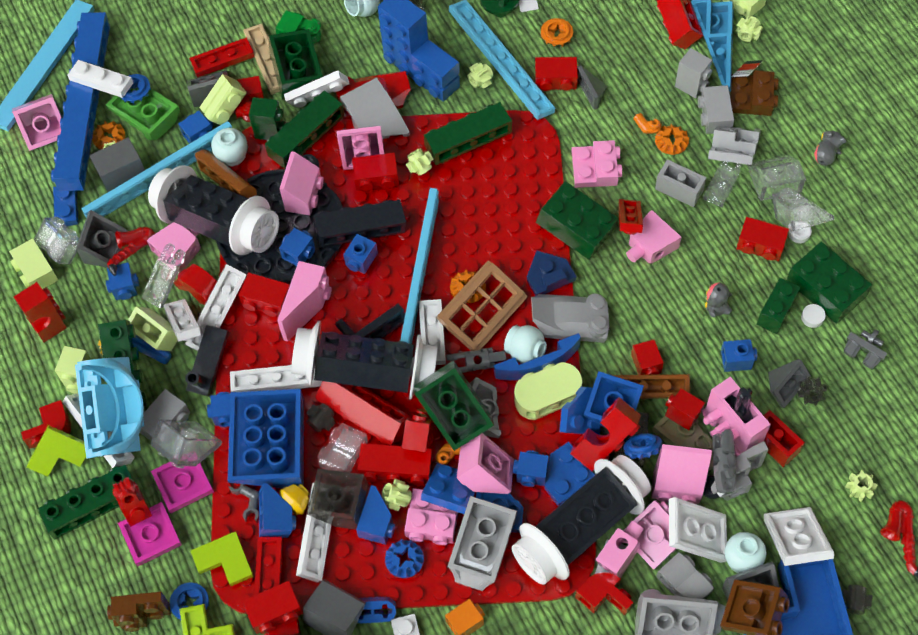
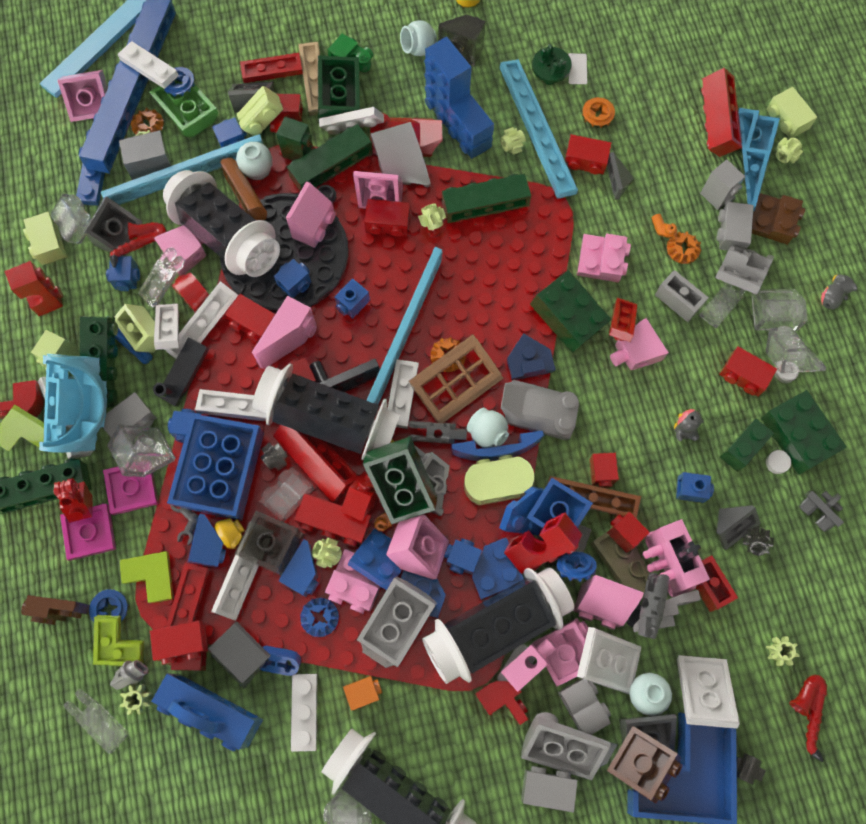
camera: 10 degrees right, 10 degrees up
black brick [313,200,406,248] -> none
sticker [731,60,763,77] -> none

